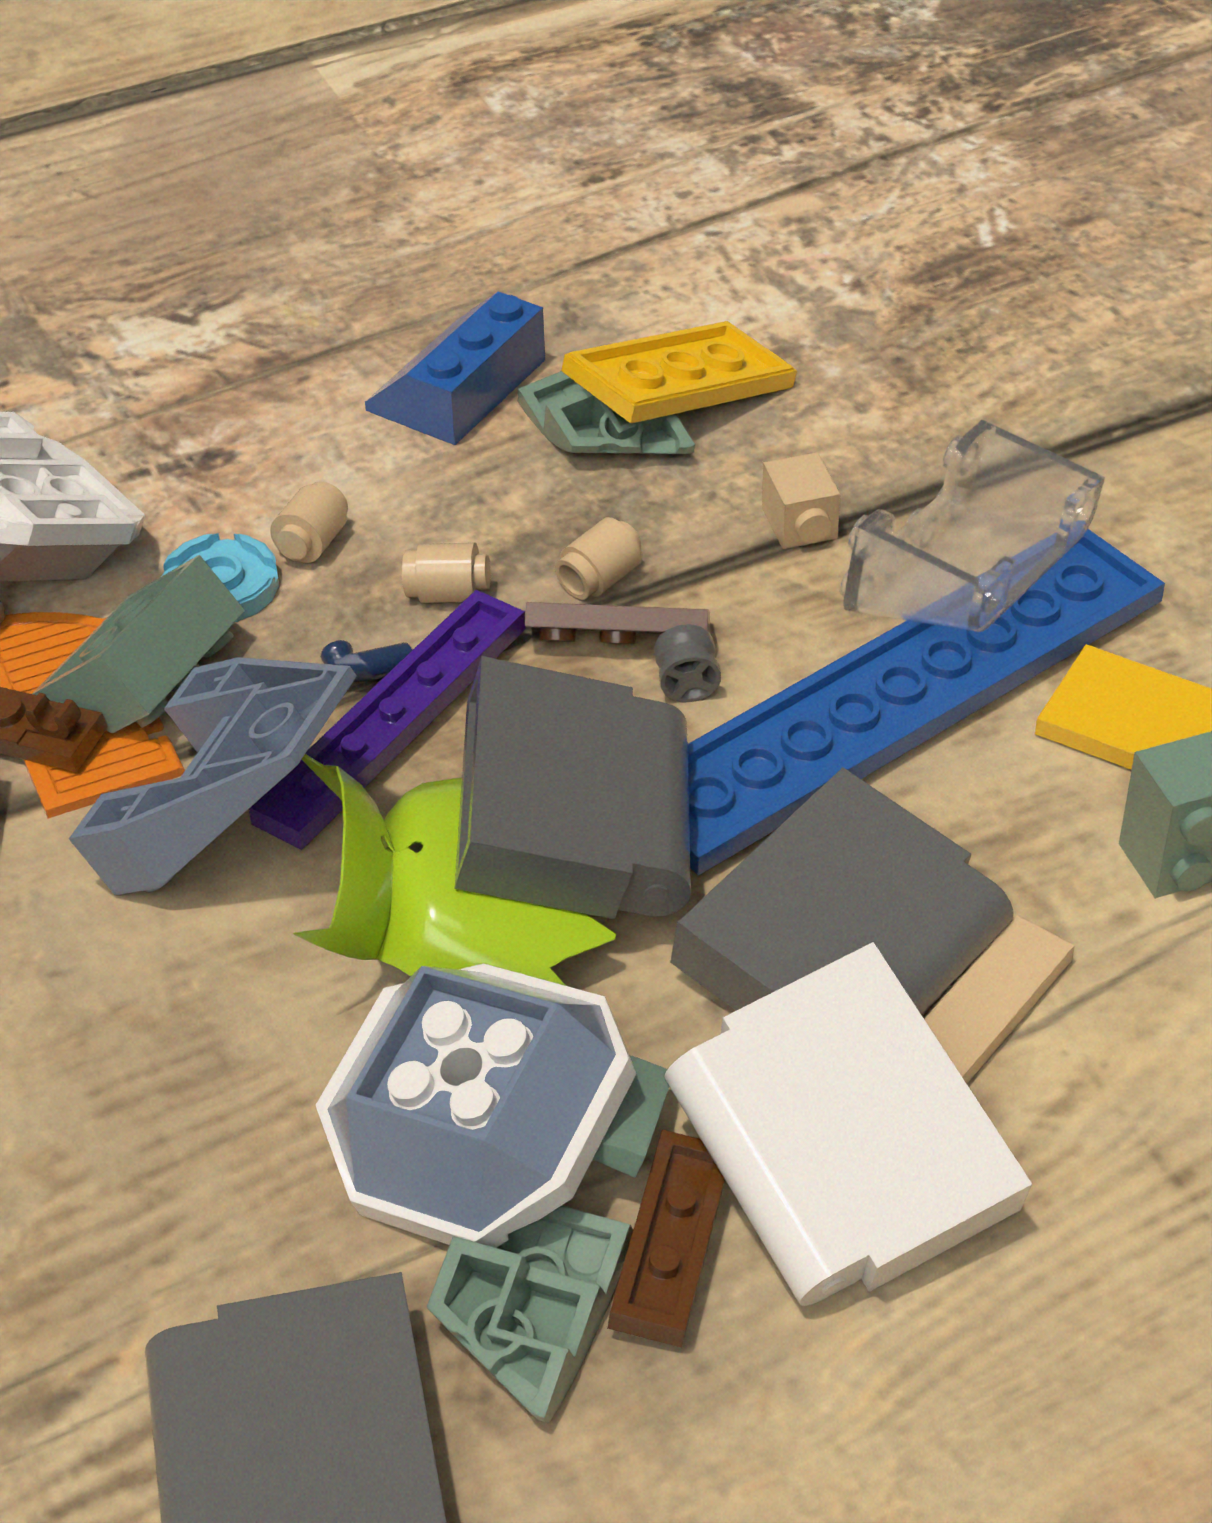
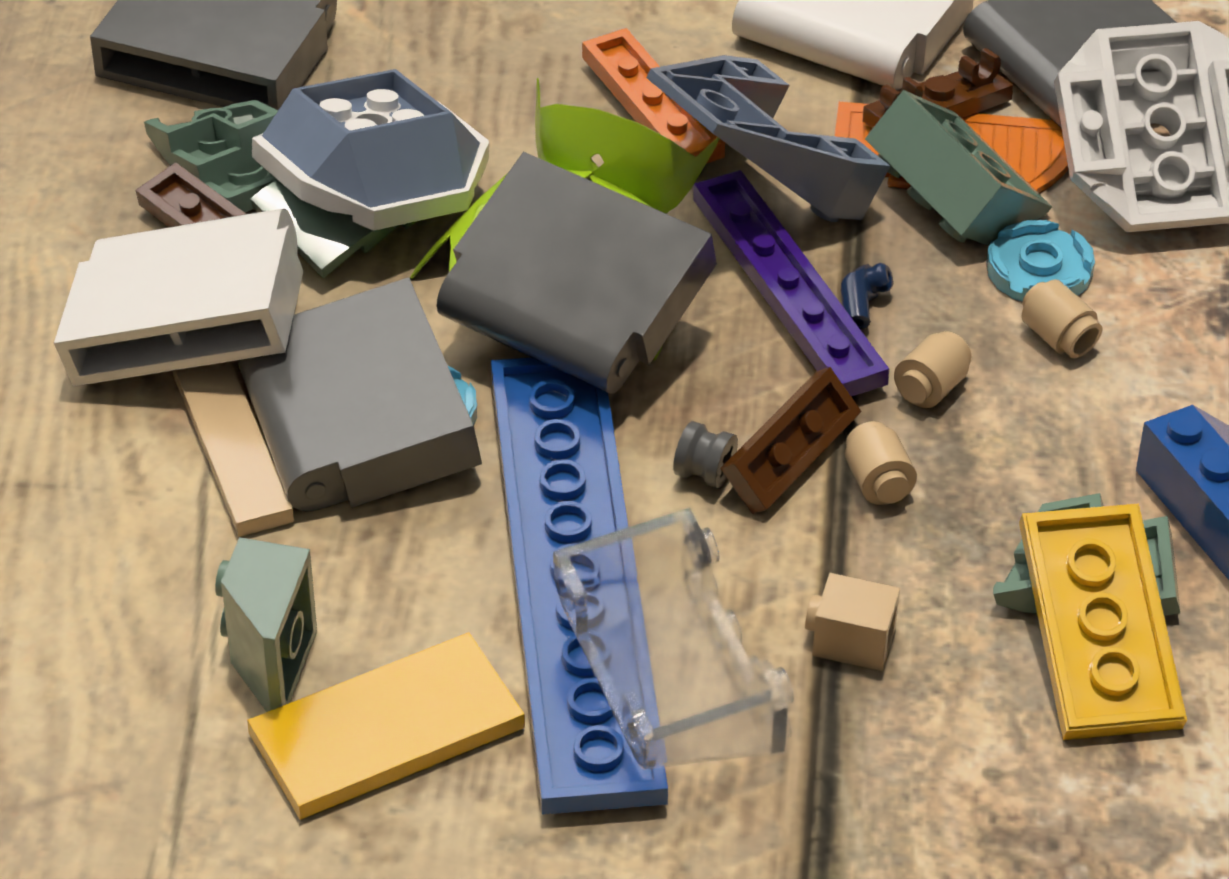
camera: 120 degrees right, 0 degrees up
none -> orange plate [582,28,725,164]

